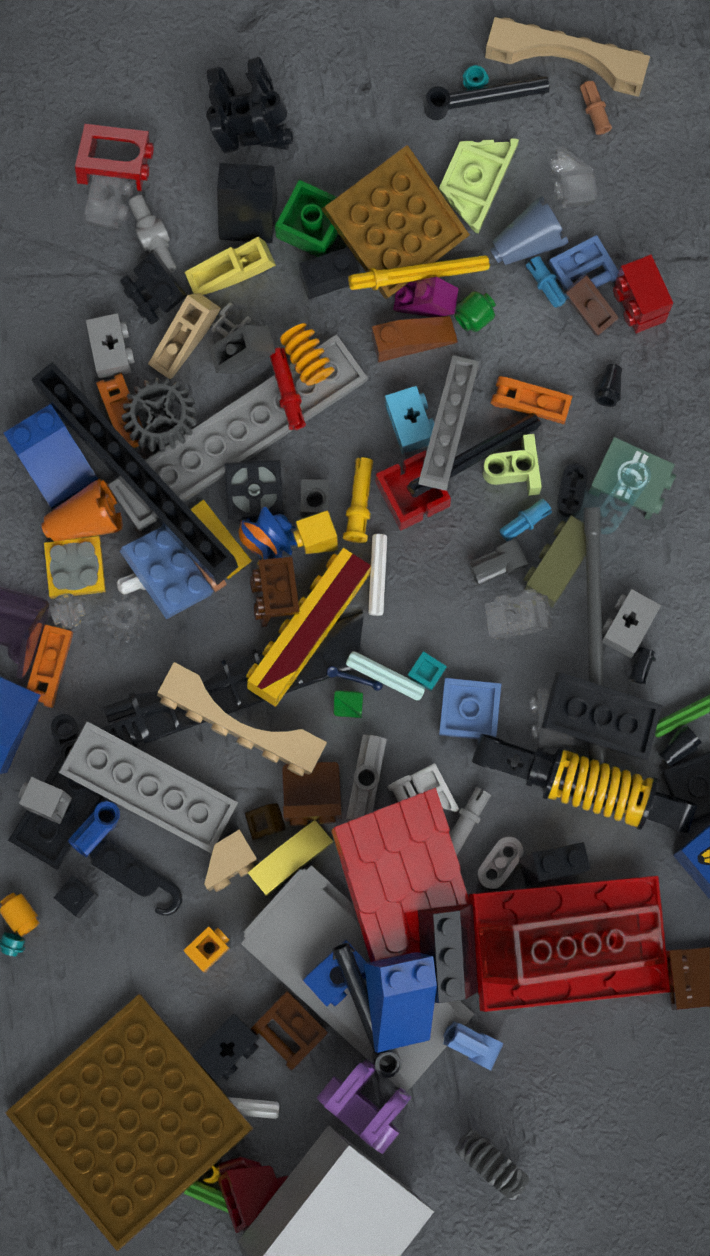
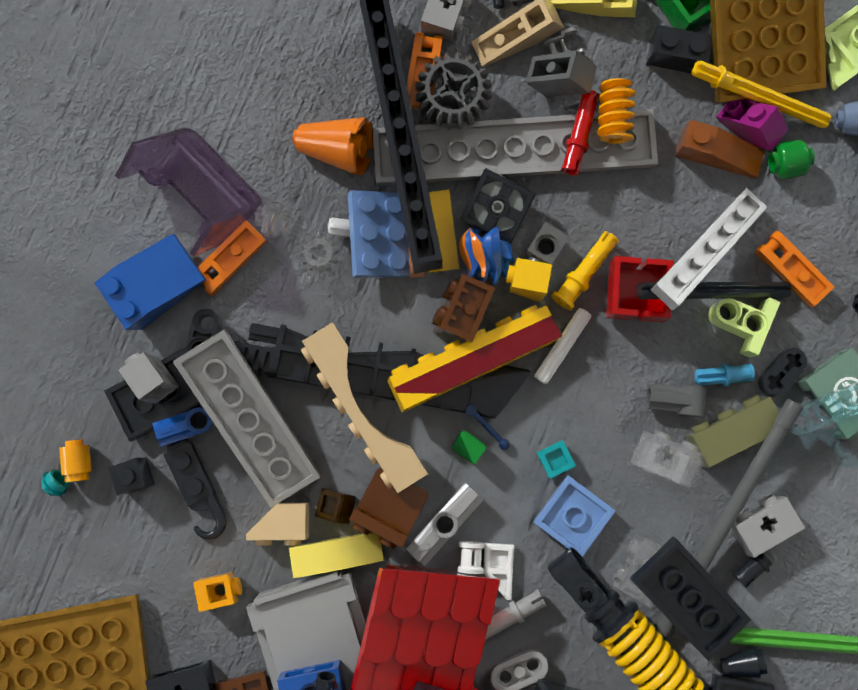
camera: 35 degrees right, 5 degrees up
blue slope [4,404,98,509] -> none
light grey piece [44,536,106,599] -> none
light aqua axle [346,651,425,700] -> none
medium azure brick [385,386,434,454] -> none

